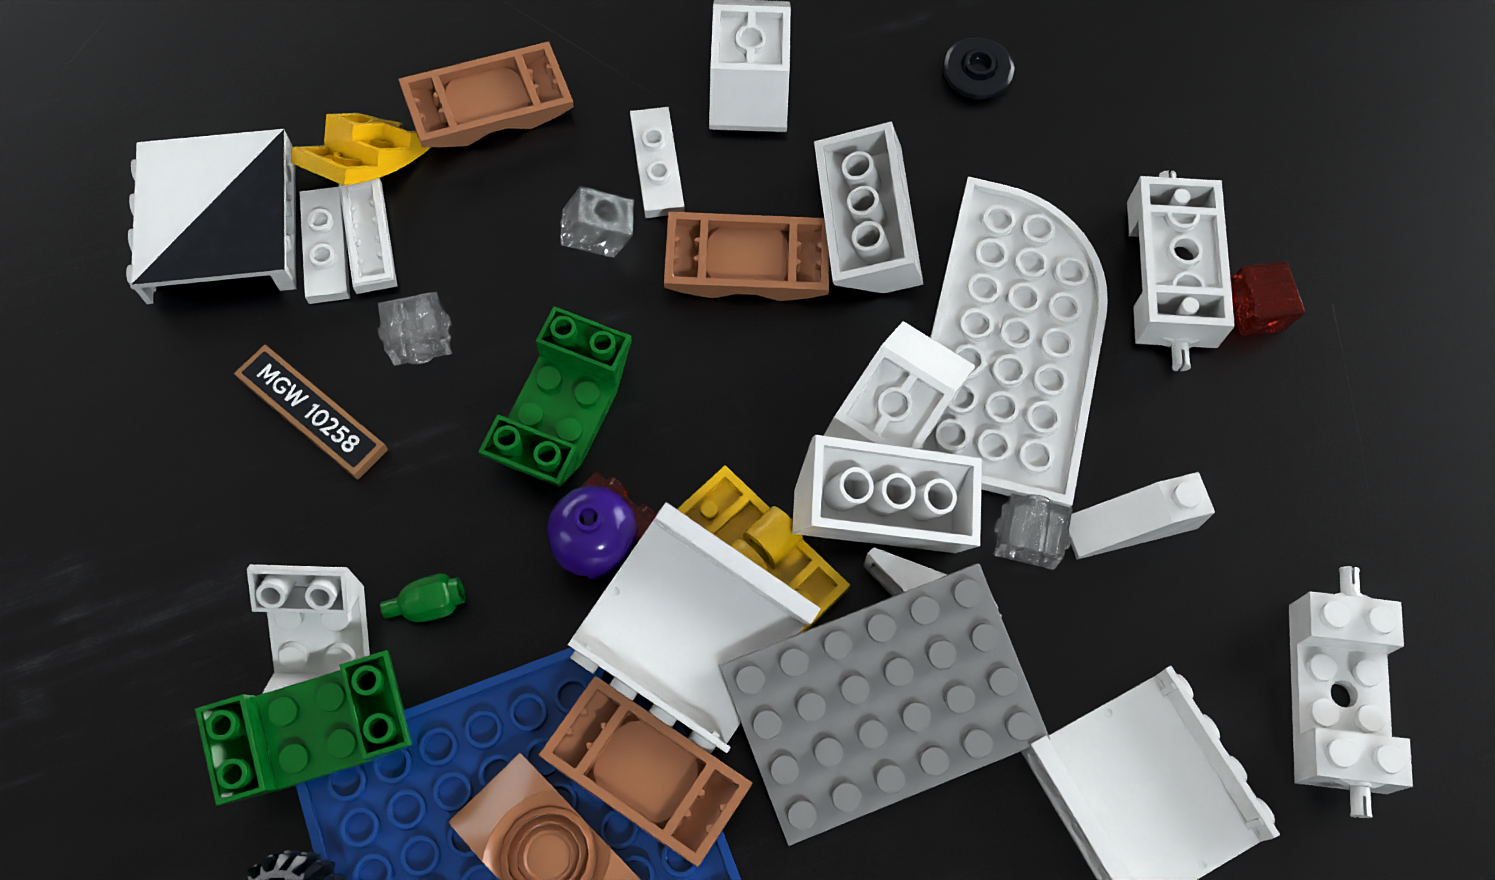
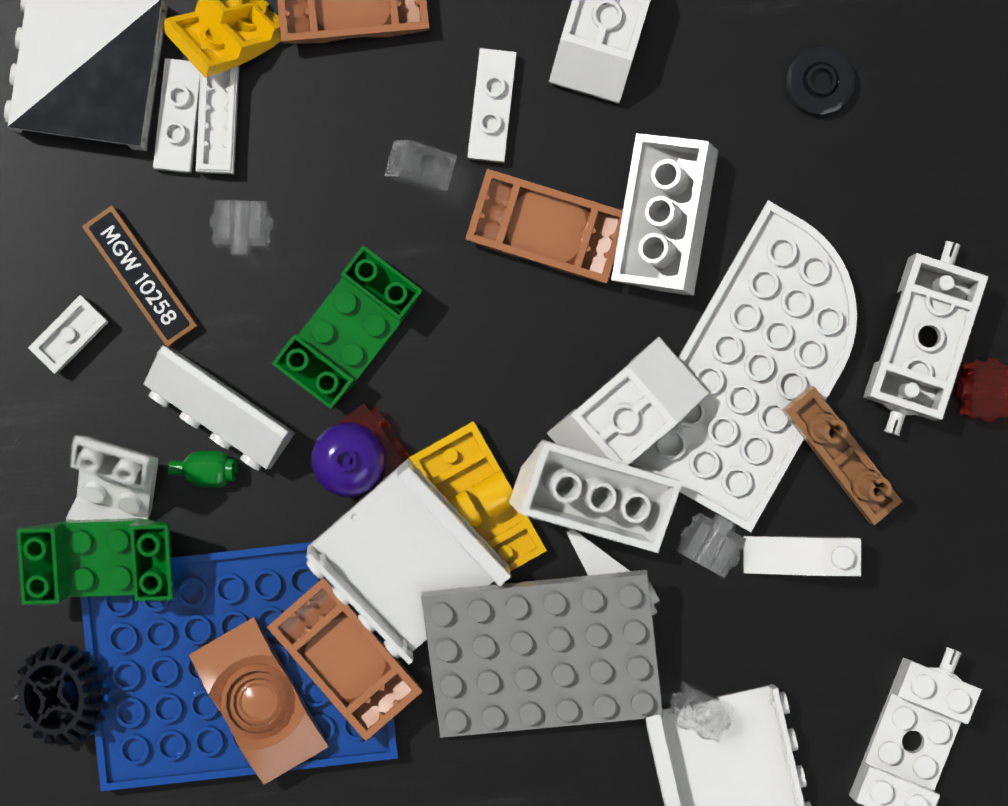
camera: 25 degrees right, 20 degrees up
none -> white plate [28,295,109,374]
none -> white slope [144,345,295,471]
none -> clear head [668,681,735,743]
none -> medium nougat plate [782,386,903,525]

